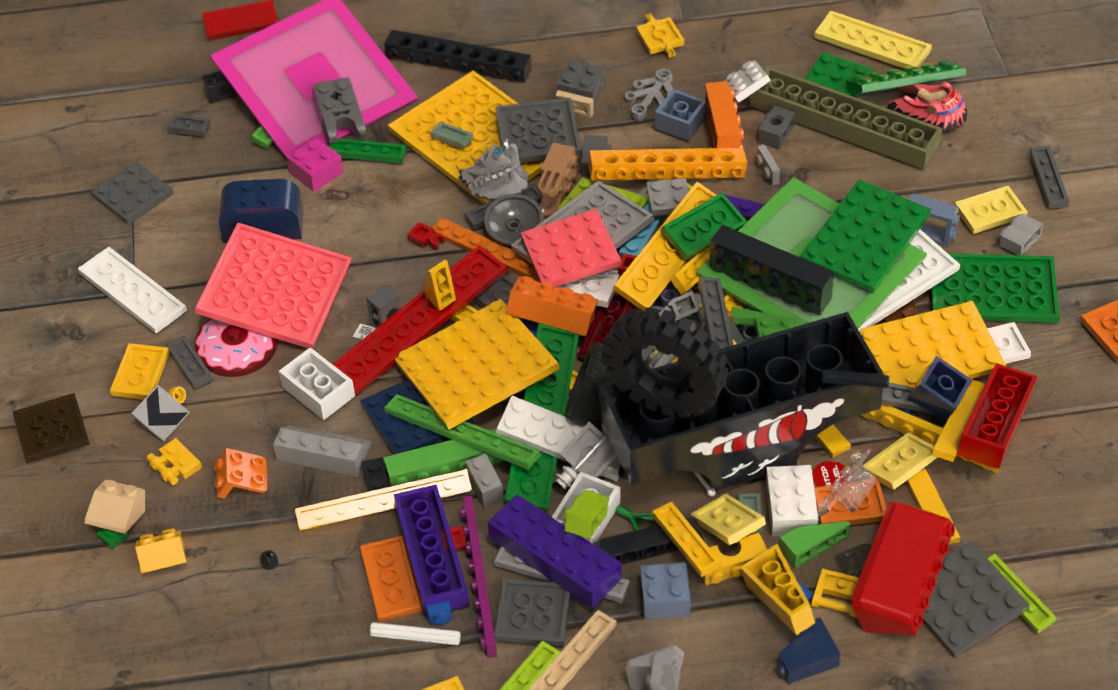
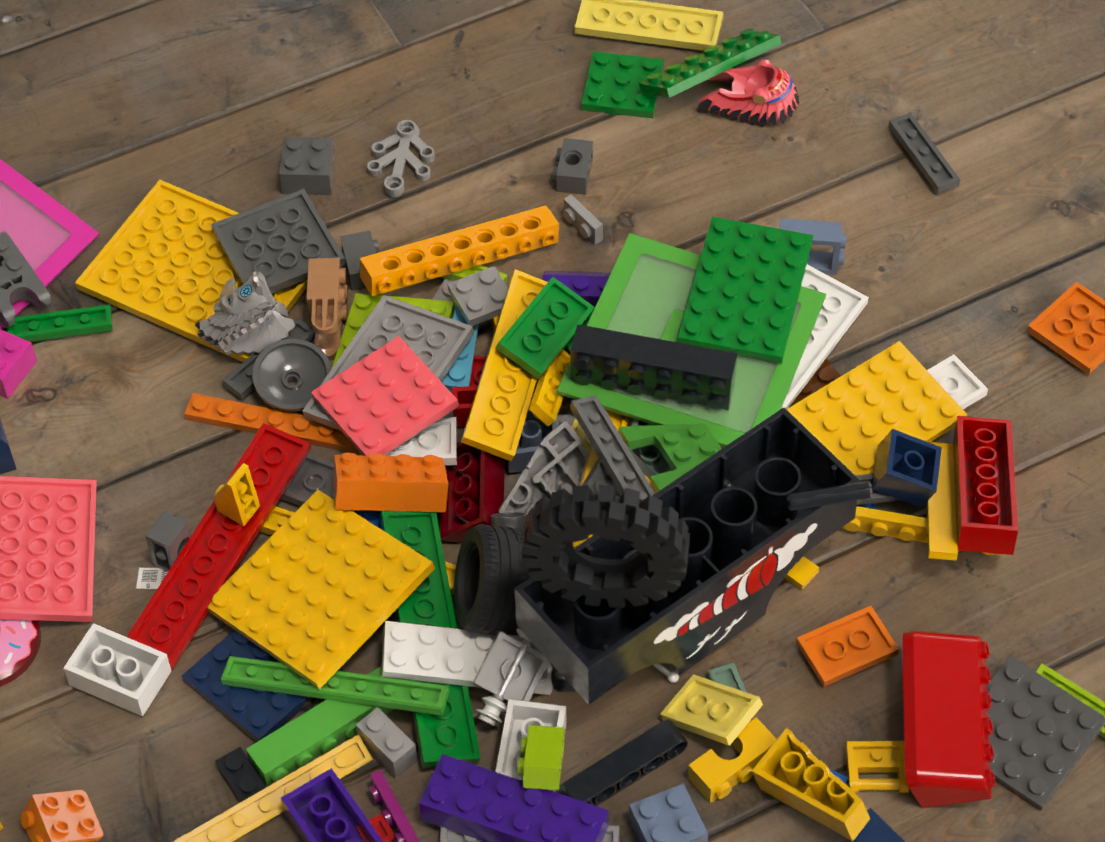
camera: 20 degrees left, 5 degrees up
light grey slope [273,425,372,477] -> none
black brick [384,30,532,83] -> none
red plate [407,222,445,250] -> none
sand green tile [430,121,473,150] -> none
tan plate [555,90,594,117] -> none
green plant [615,505,657,531] -> none
yellow plate [636,13,684,58] -> none
yellow plate [652,501,721,577] -> none
sand blue brick [655,89,707,141] -> none
orange brick [705,81,744,148] -> none
white plate [724,60,771,102] -> none
olive brick [750,66,942,169] -> none
white brick [766,465,818,537] -> none
bright green slope [779,521,850,569] -> none
red sticker [812,461,851,487] -> none
clear bracket [817,447,878,517] -> none
clear smoke plate [836,543,872,576] -> none
light yellow plate [861,432,938,490] -> none
yellow tile [906,469,960,545] -> none
tan arm [917,88,947,103] -> none
green plate [931,253,1060,323] -> none
light yellow plate [955,186,1028,234] -> none
light grey brick [999,213,1043,255] -> none

